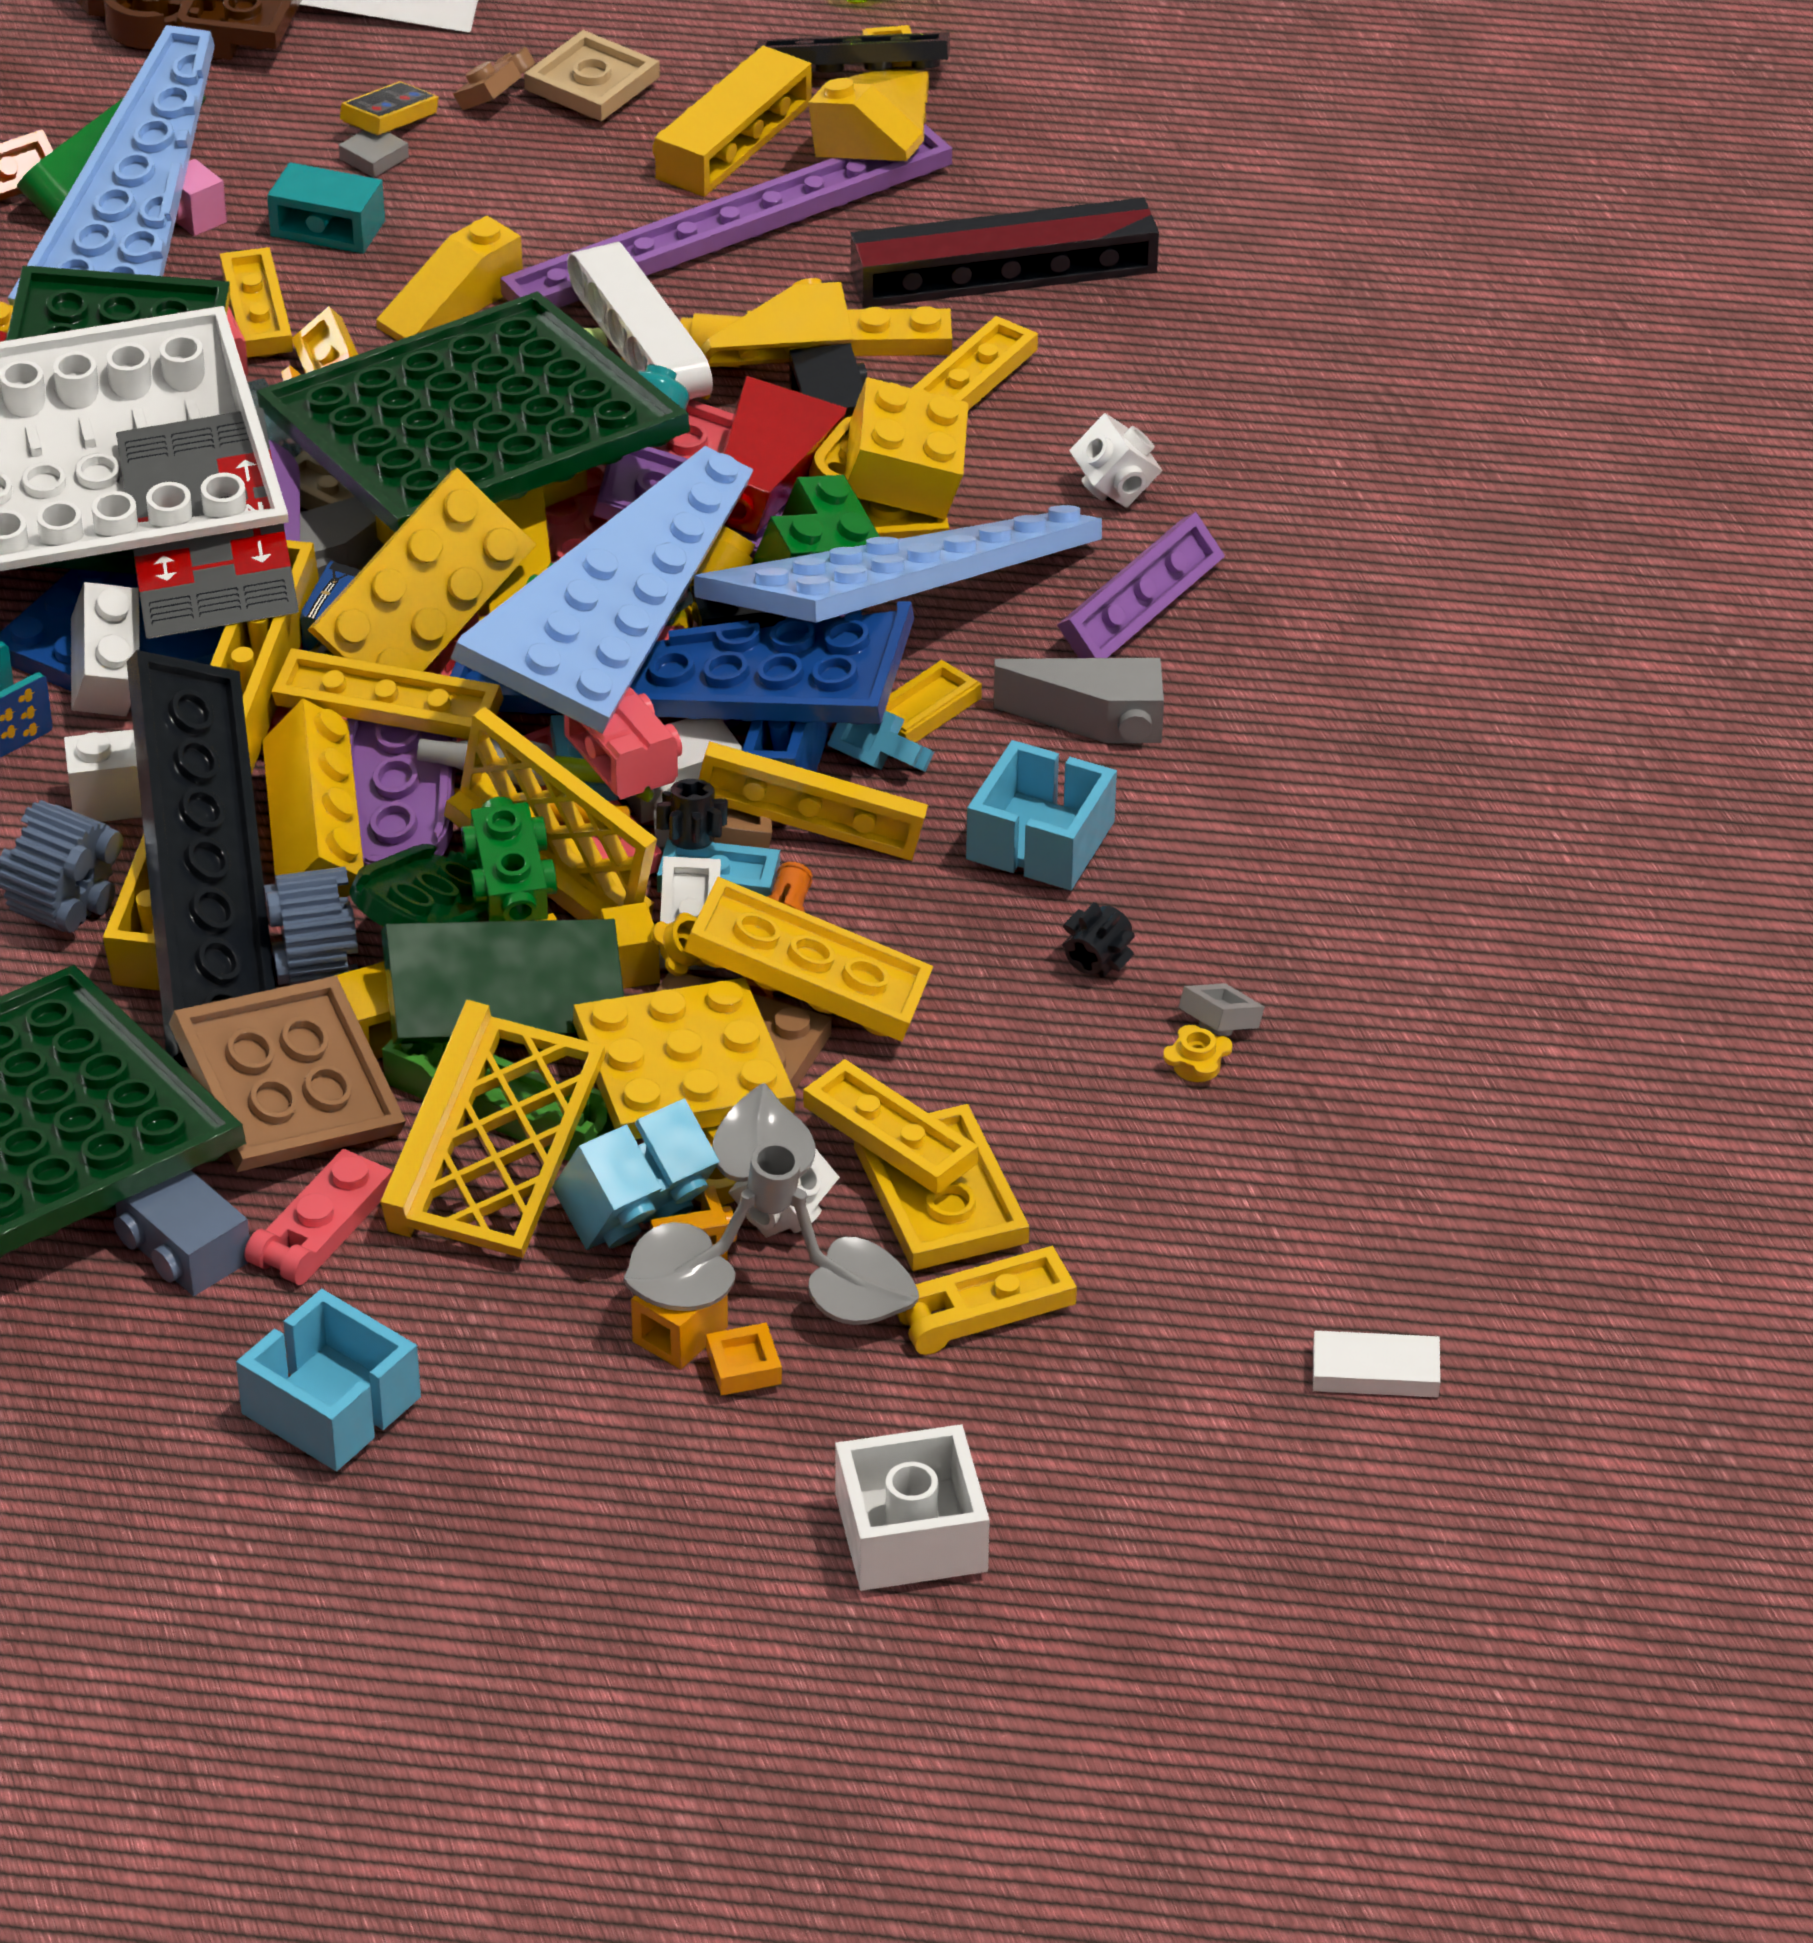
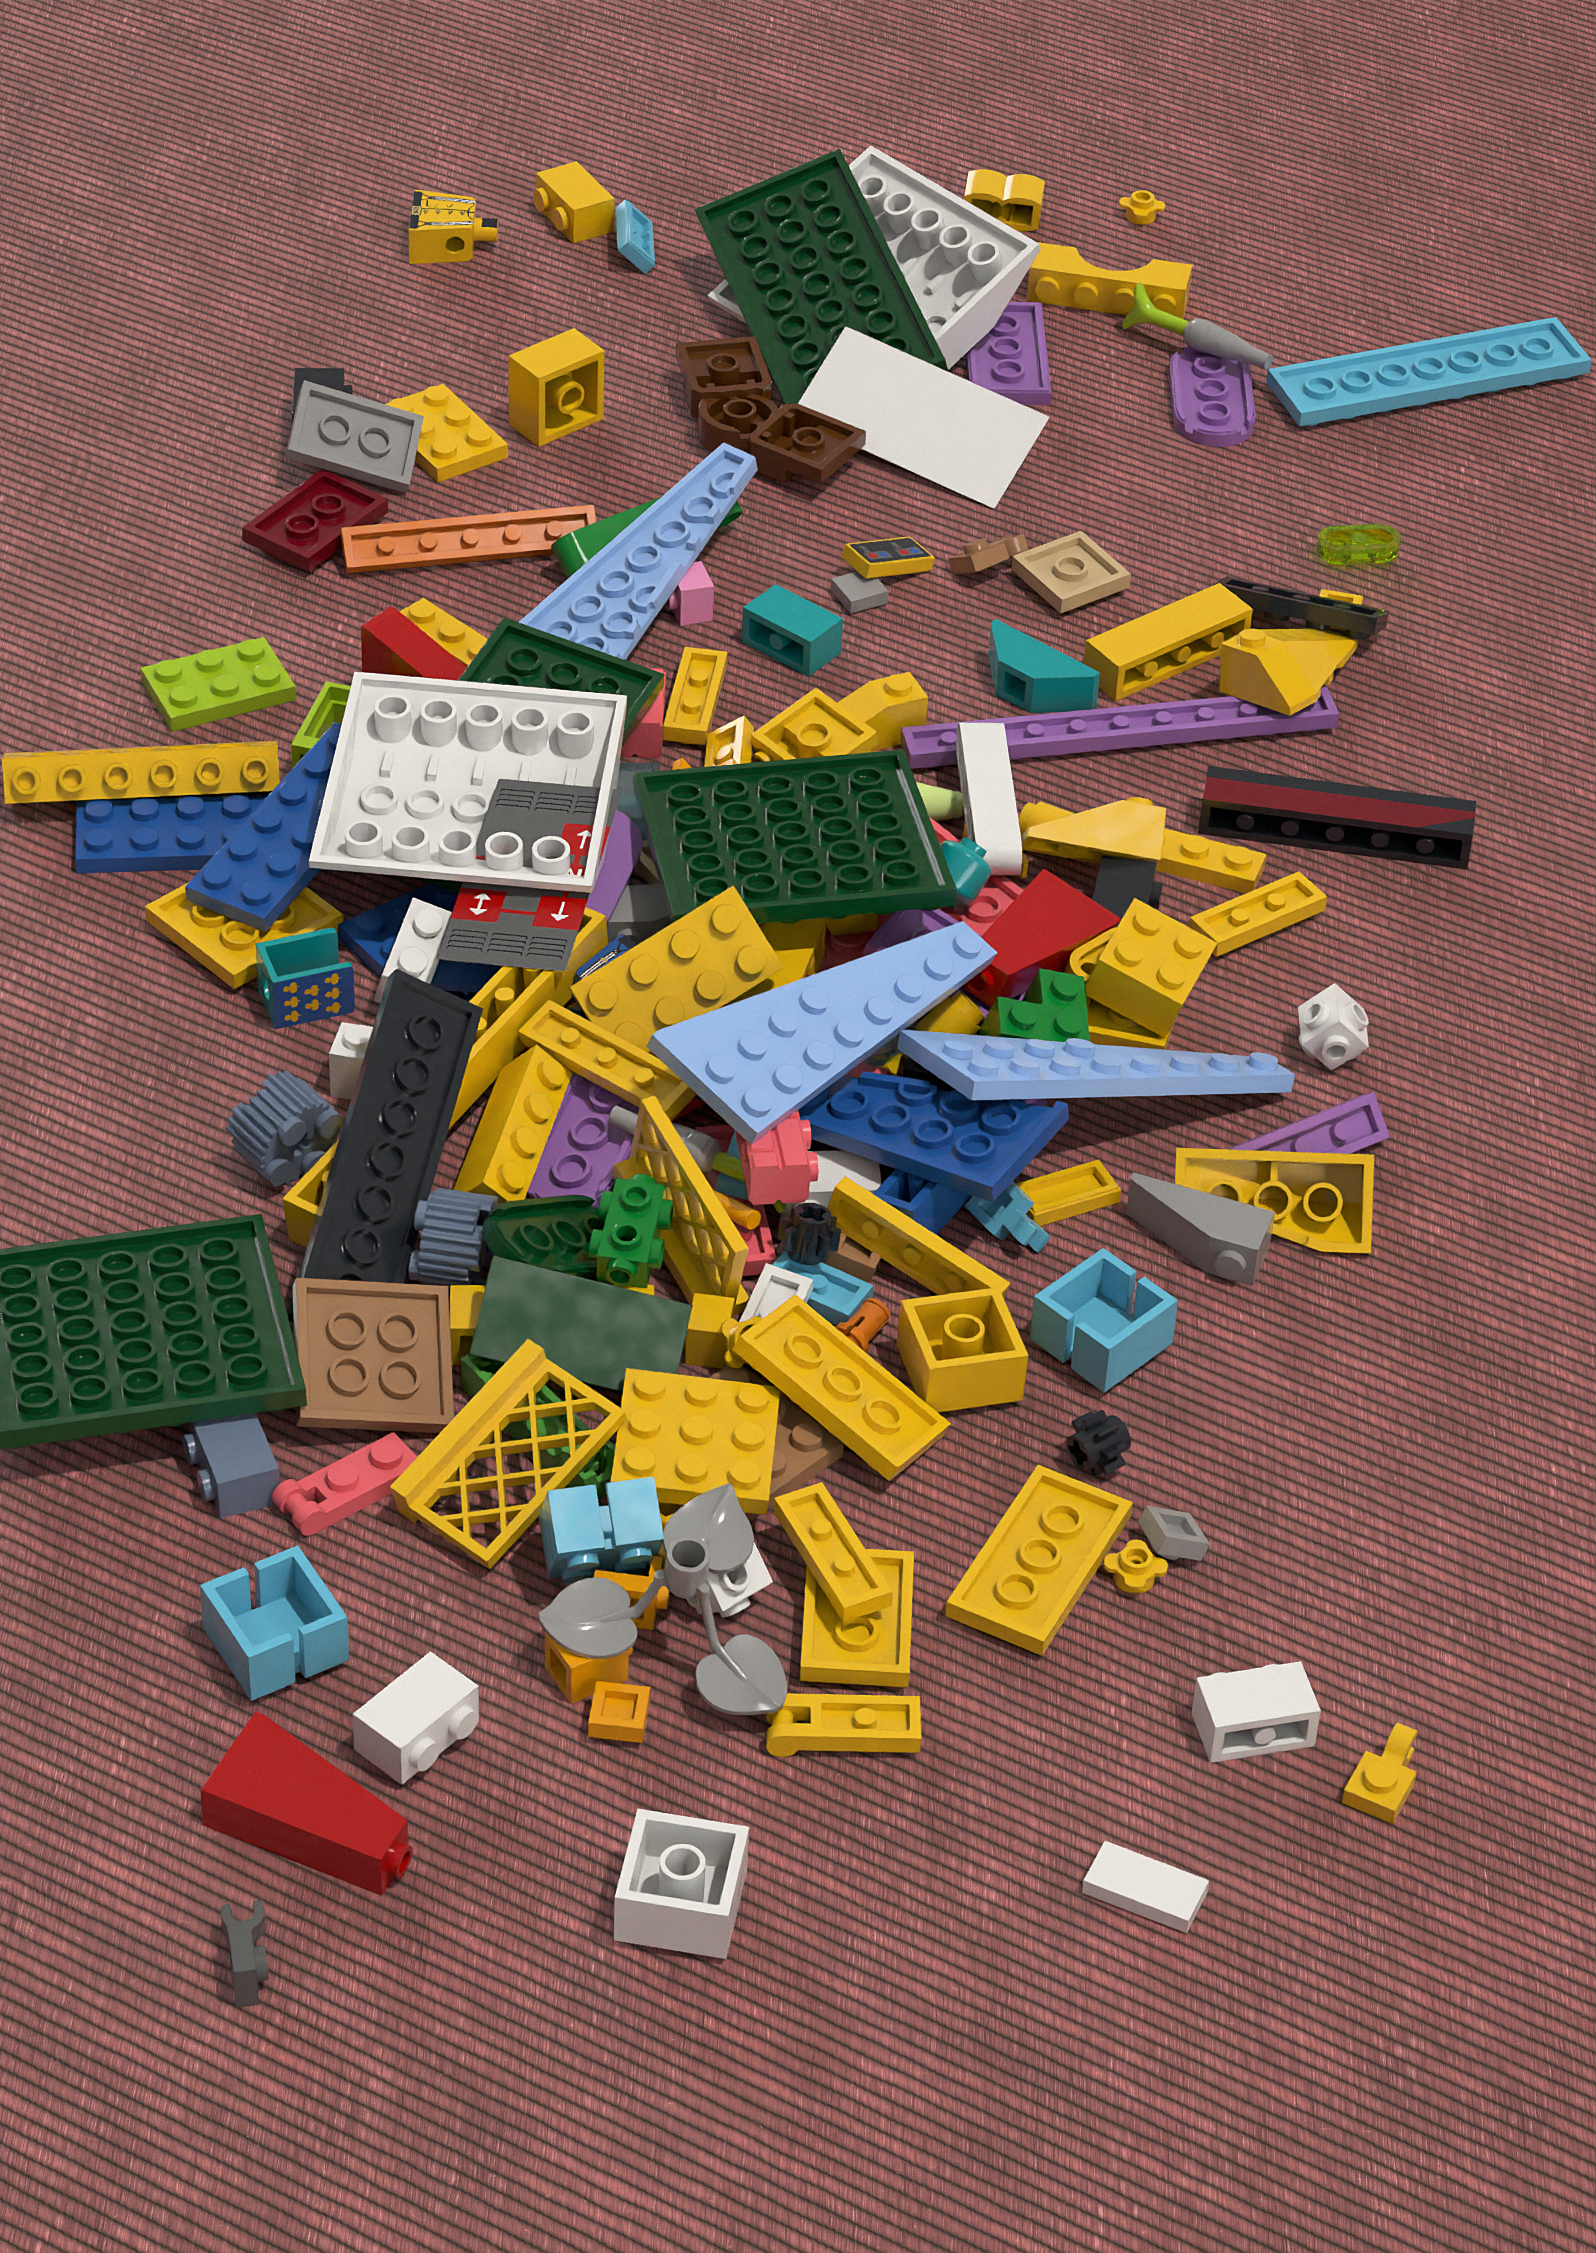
camera: 20 degrees right, 0 degrees up
none -> red slope [200,1711,413,1896]
none -> dark grey plate [221,1900,269,2008]
none -> white brick [353,1651,479,1785]
none -> yellow plate [751,688,878,763]
none -> yellow brick [896,1287,1029,1412]
none -> yellow plate [945,1465,1133,1656]
none -> teal slope [988,619,1100,713]
none -> yellow wedge [1175,1148,1374,1254]
none -> white brick [1192,1661,1321,1763]
none -> yellow plate [1342,1722,1418,1824]

